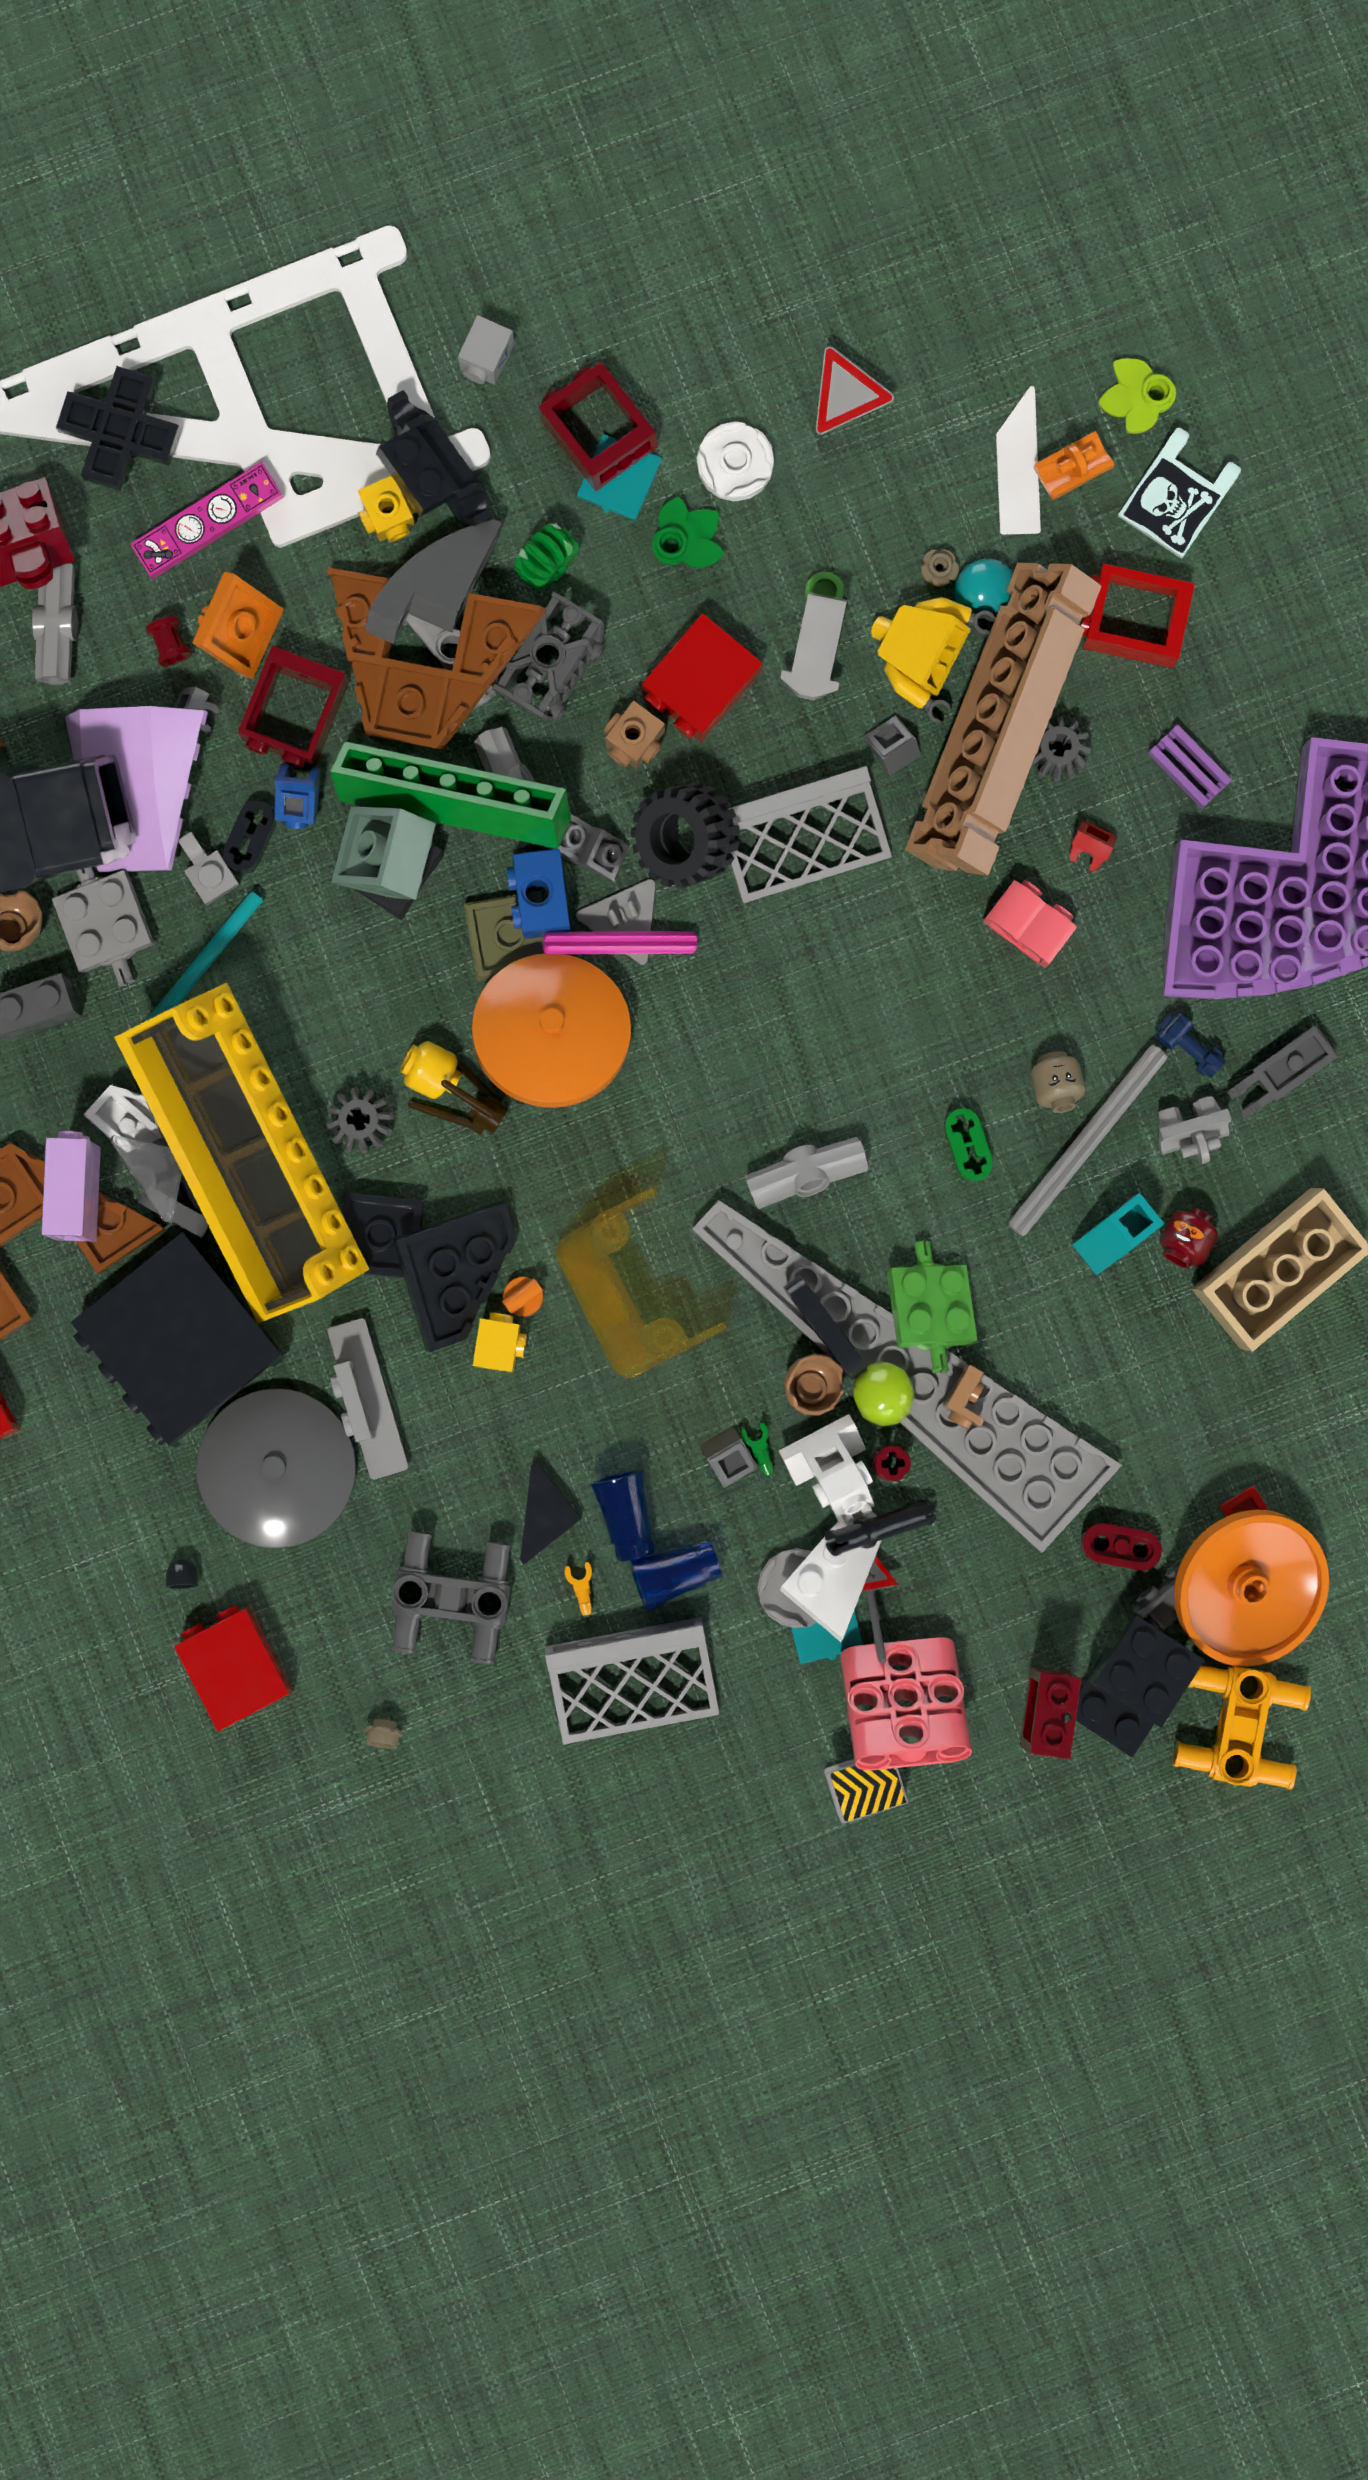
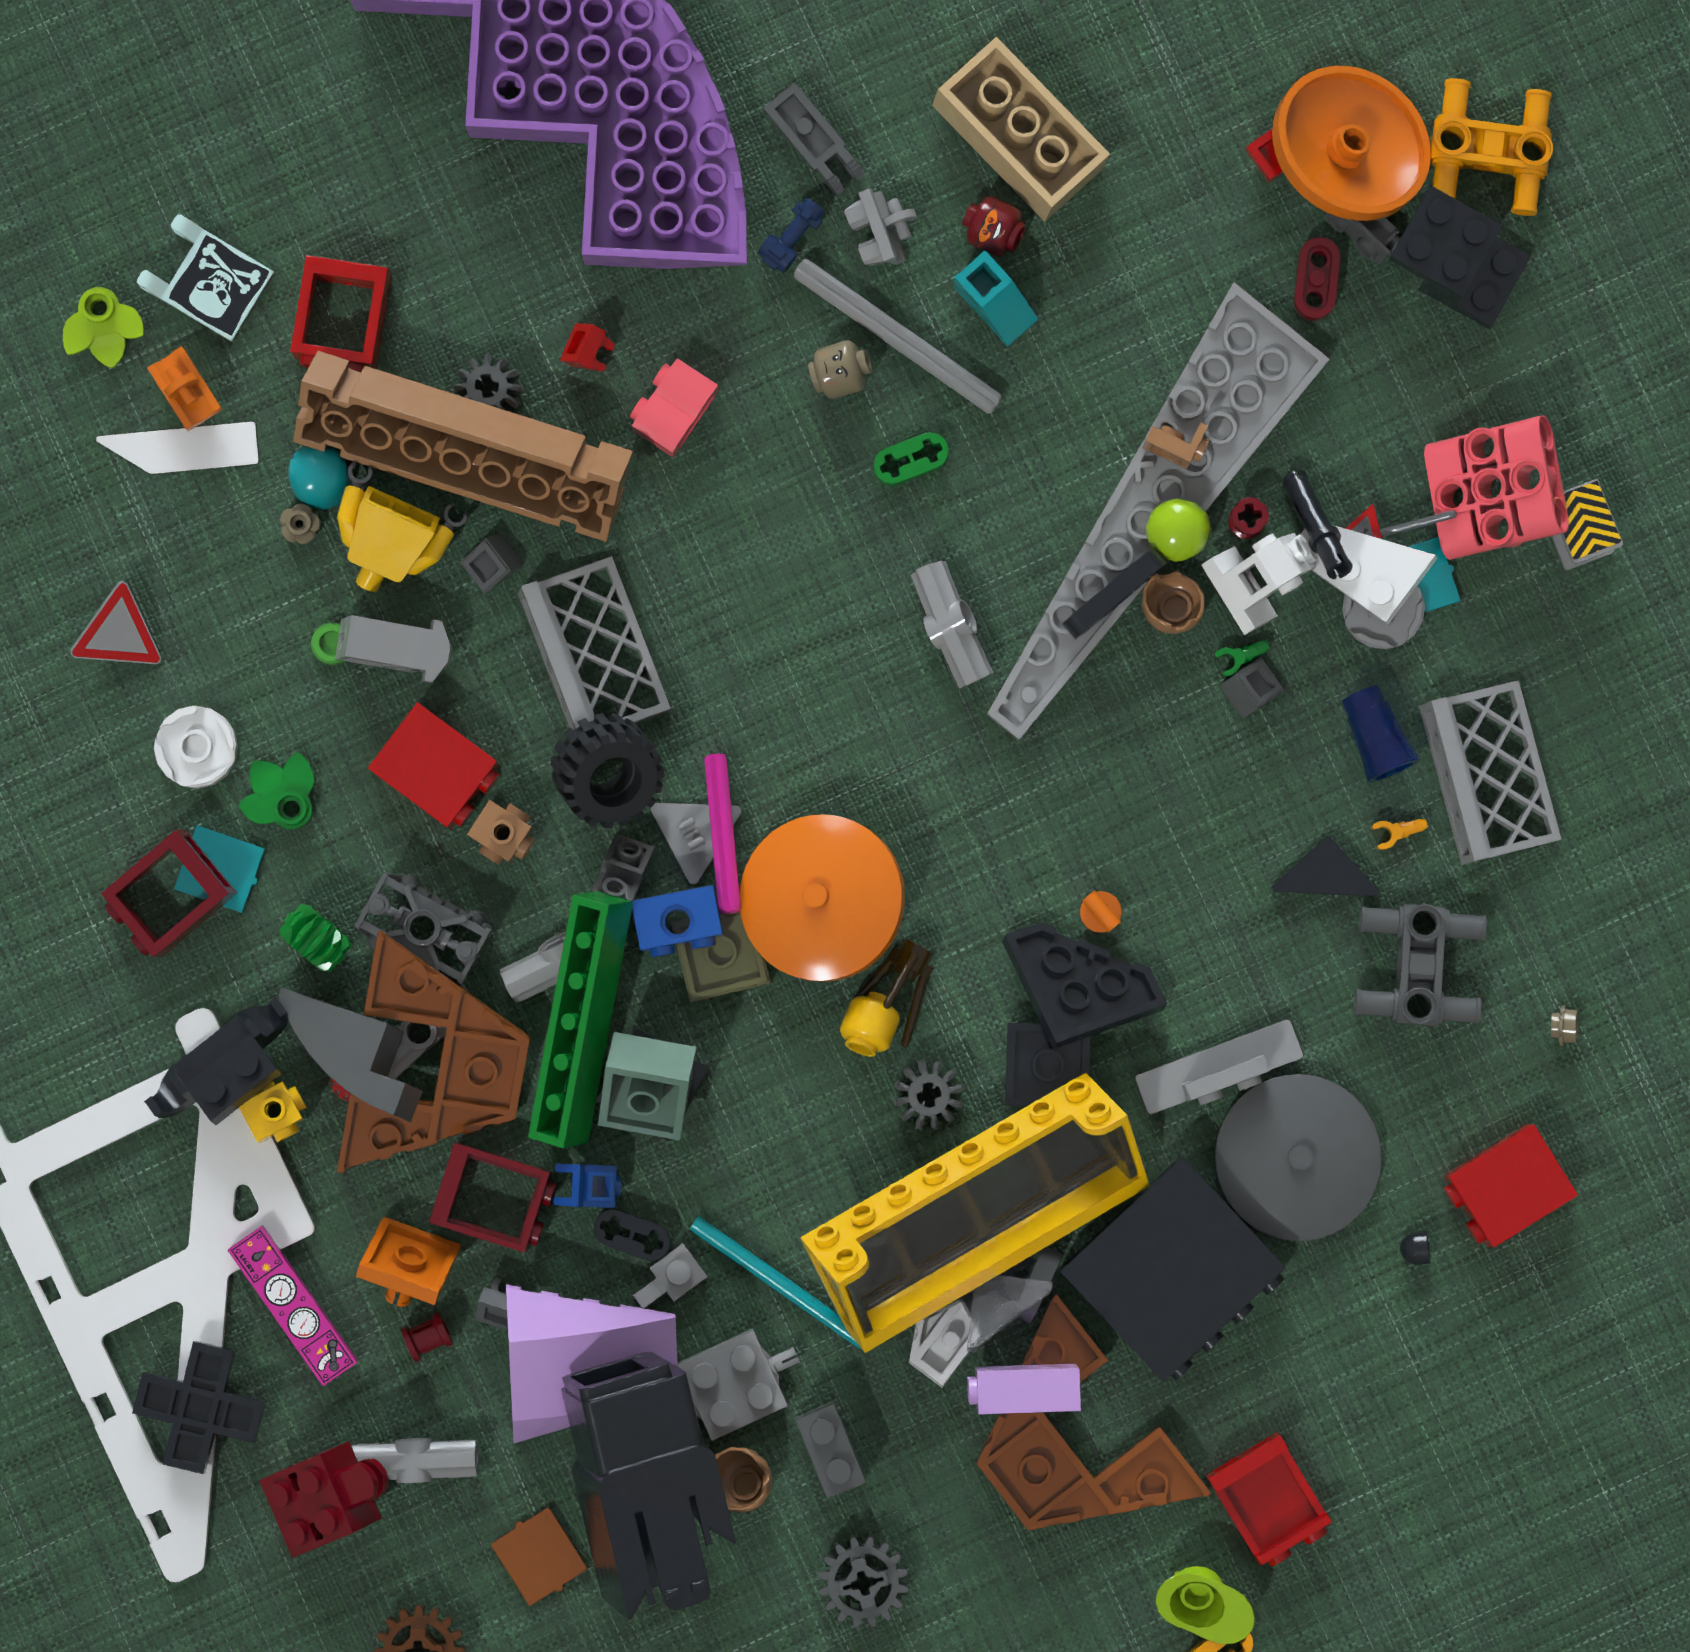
camera: 90 degrees left, 0 degrees up
light grey brick [458,315,514,385] -> none
yellow brick [473,1313,527,1373] -> none
clear yellow windscreen [556,1187,727,1378] -> none
clear blue plant [590,1470,655,1562] -> none
bright green plate [887,1241,978,1374] -> none
dark red window [1019,1666,1081,1760] -> none
medium lavender tile [1148,724,1232,809] -> none

